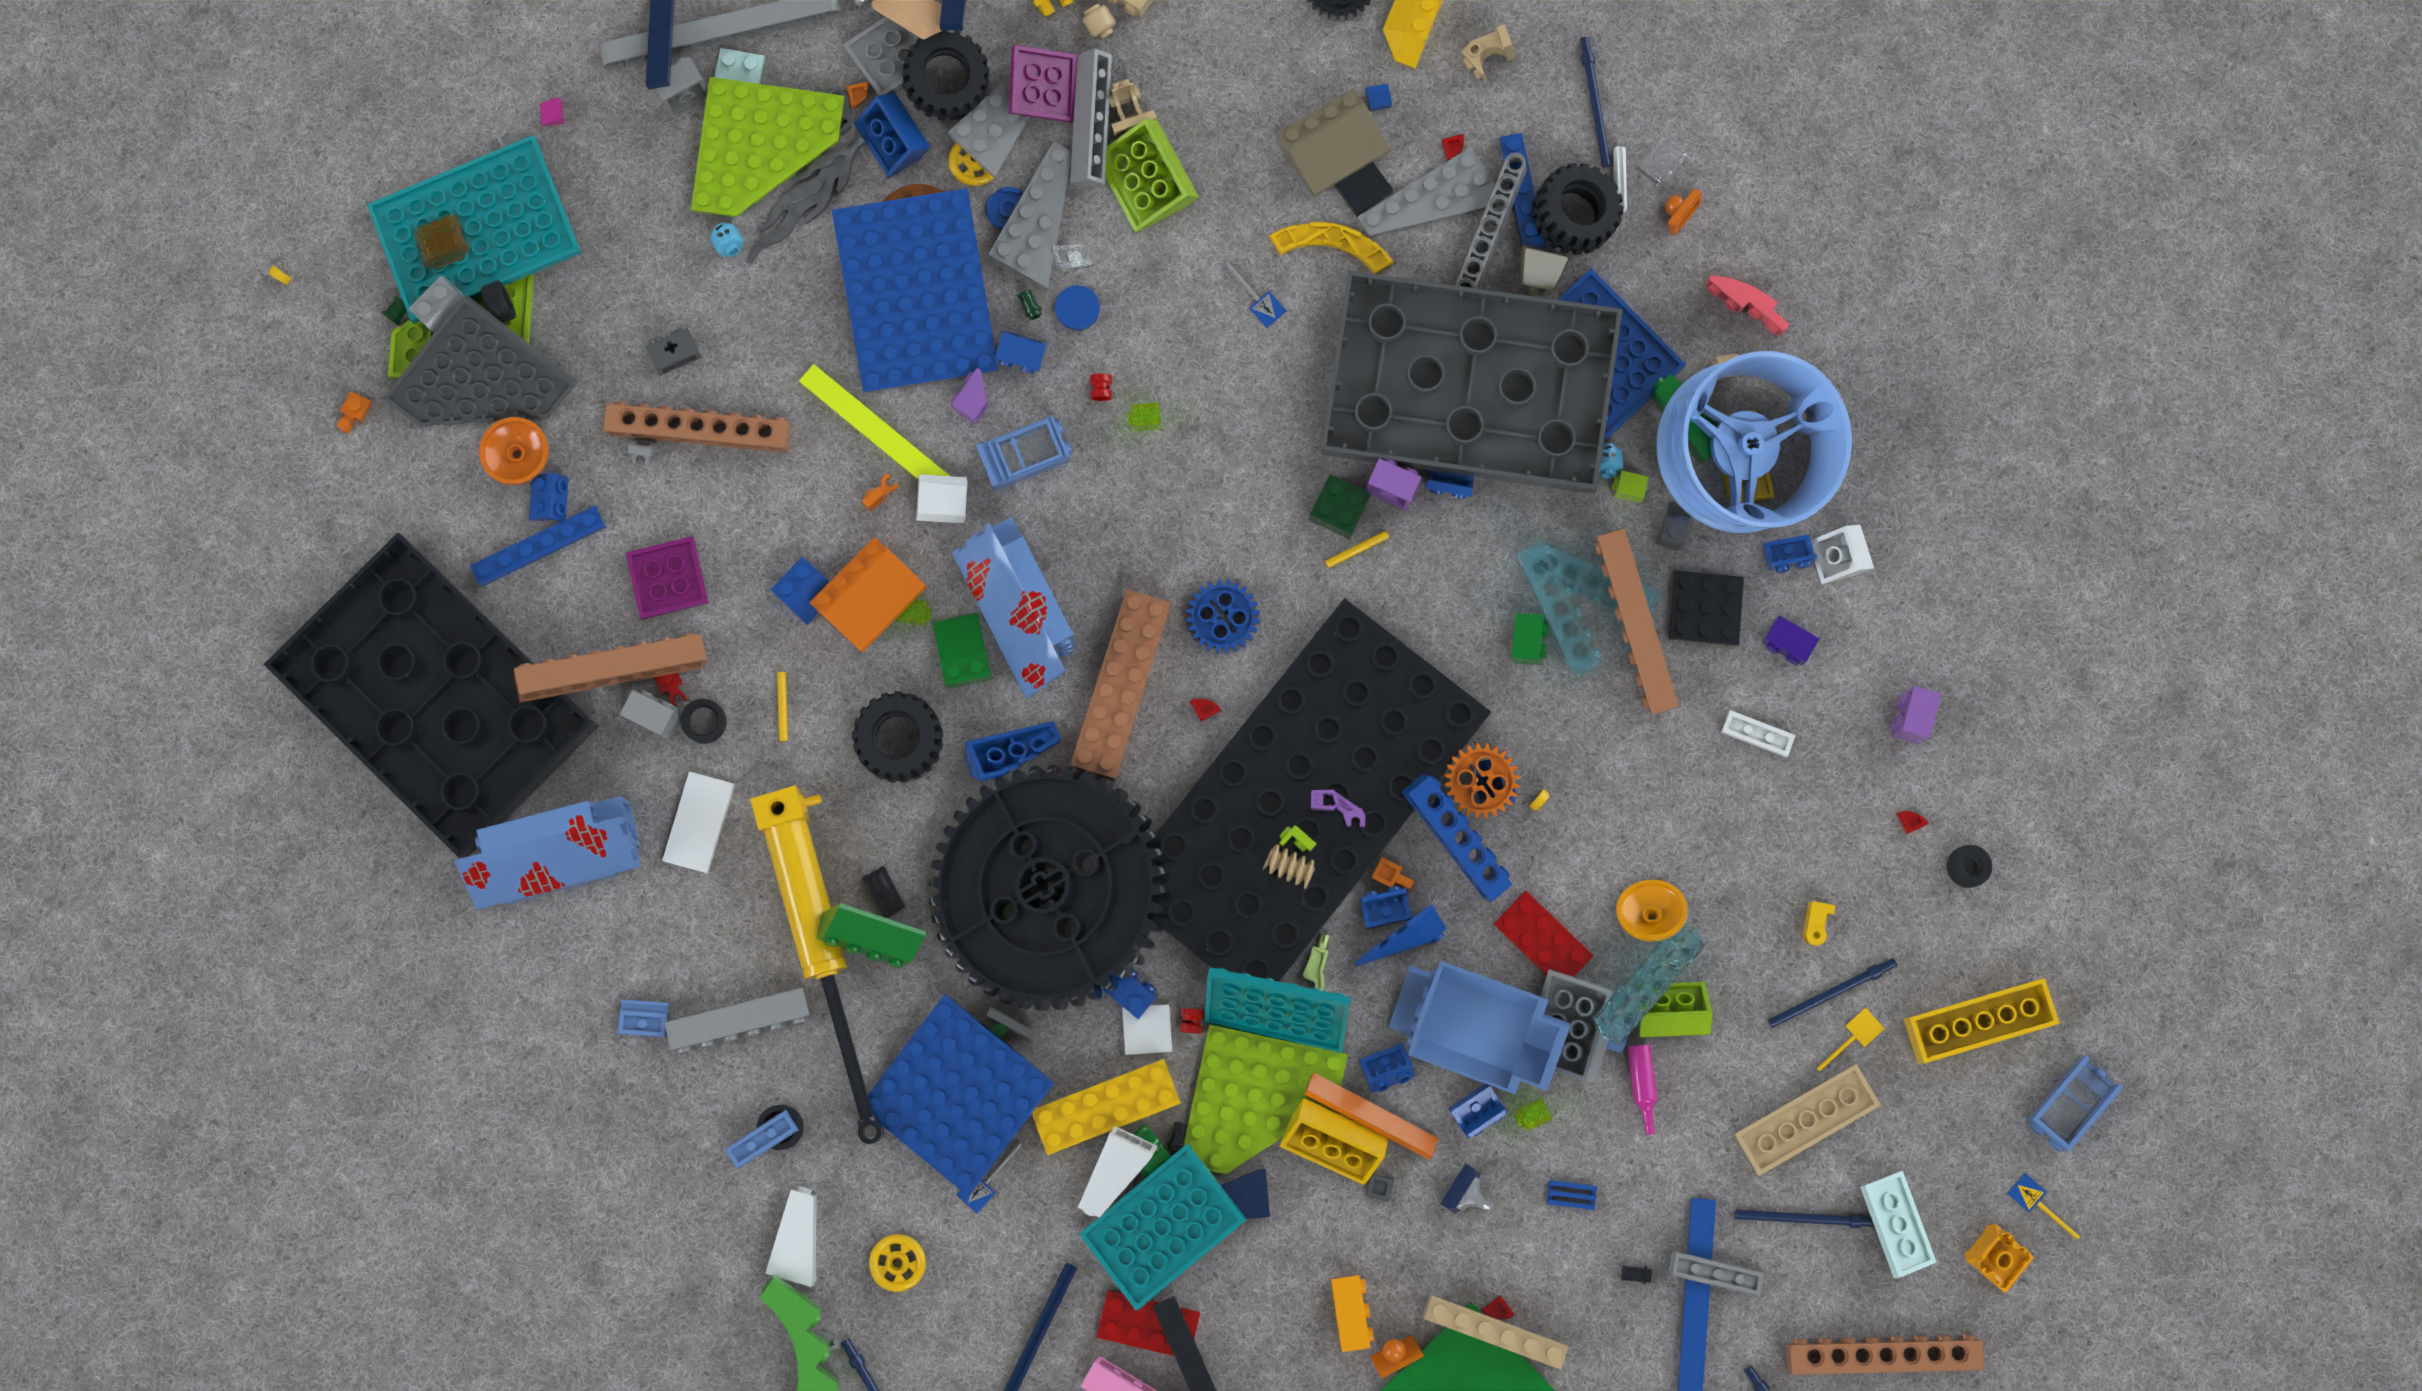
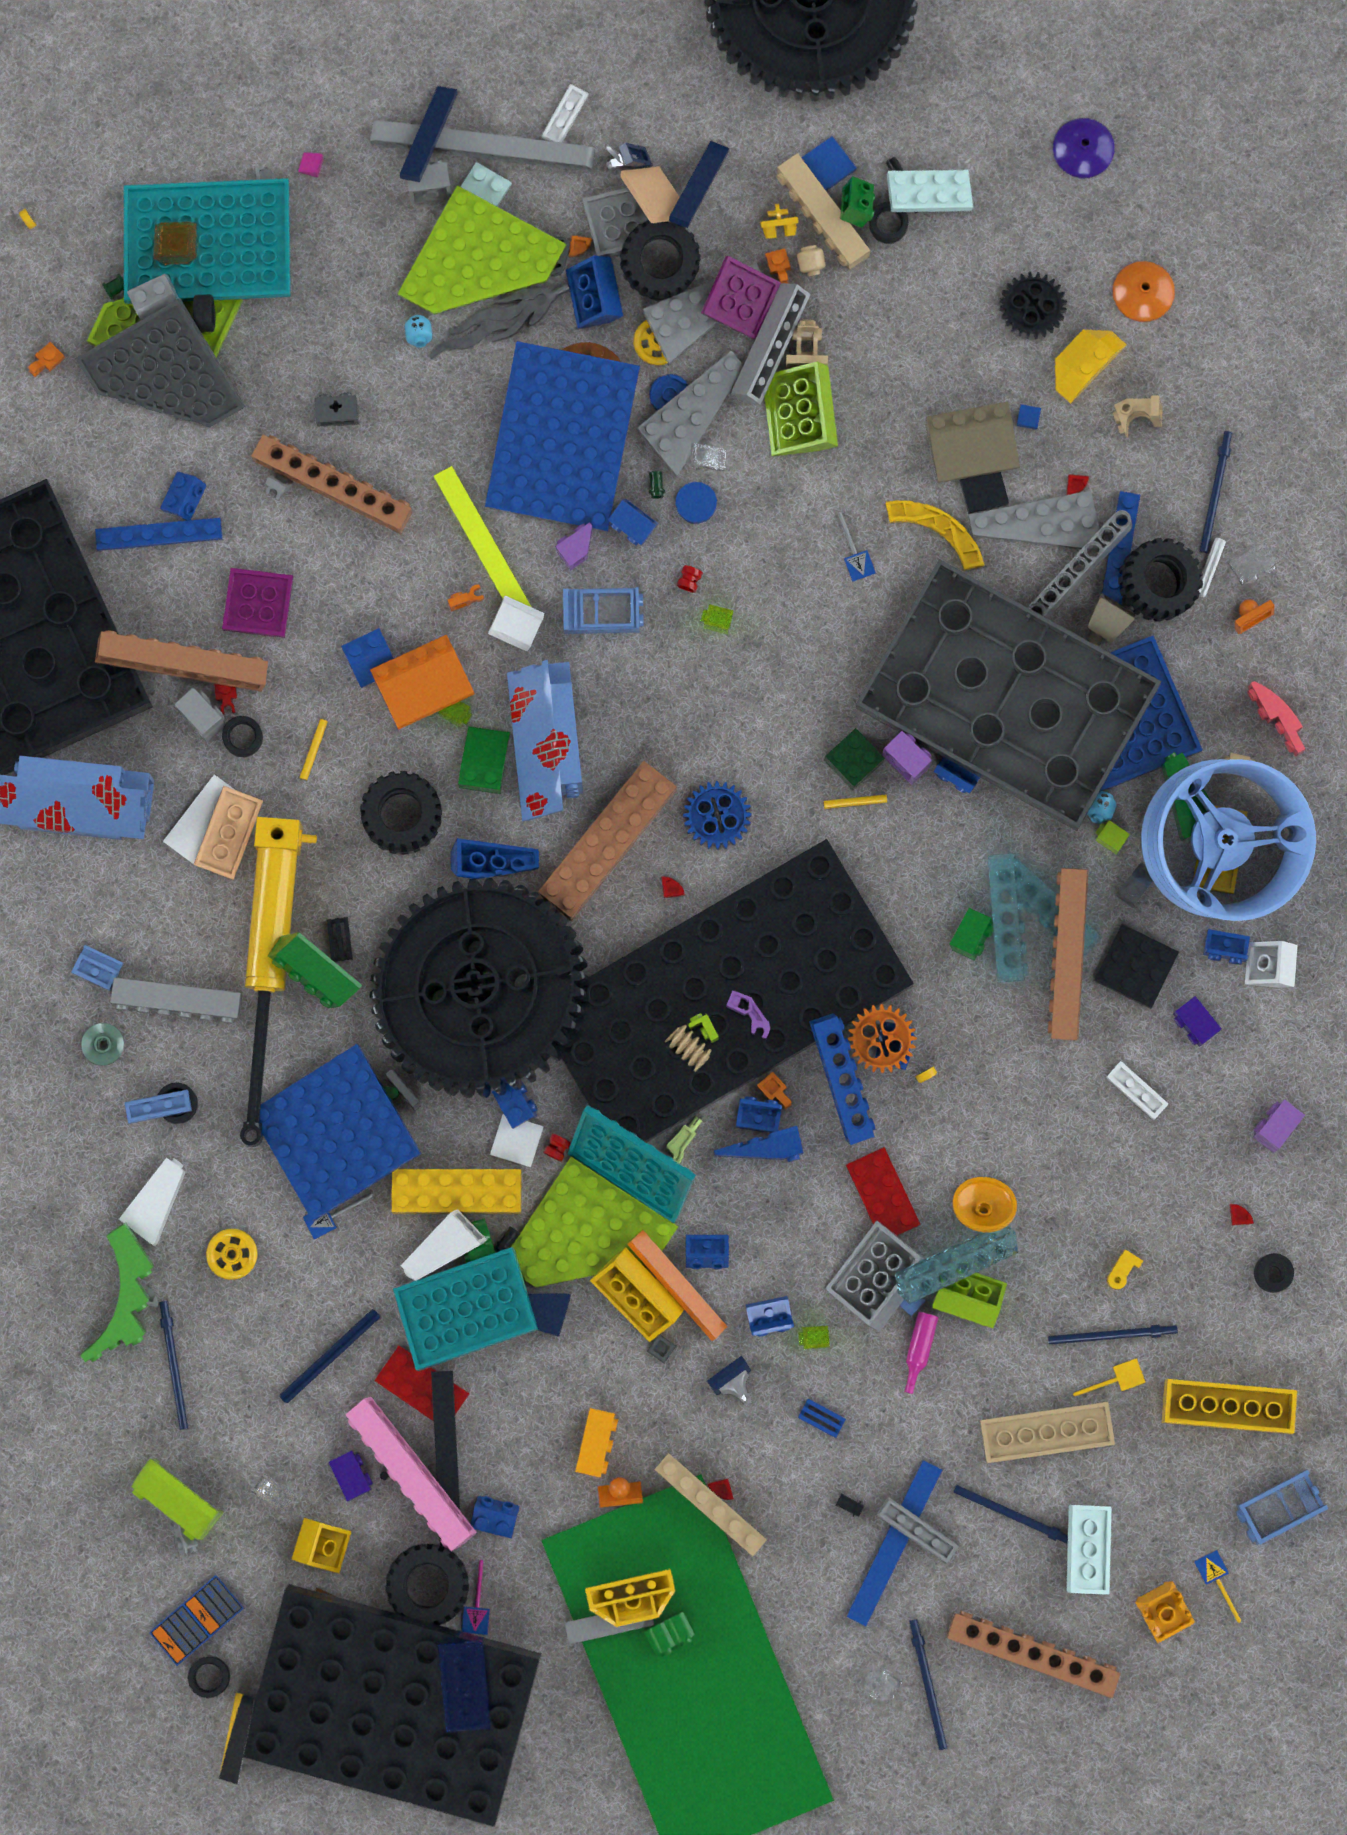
camera: 20 degrees right, 0 degrees up
orange dish [479,417,549,485] -> none
medium blue panel [1389,961,1571,1095] -> none
none -> sand green dish [81,1023,124,1066]
none -> light nougat tile [193,786,263,880]
none -> orange plate [765,248,791,283]

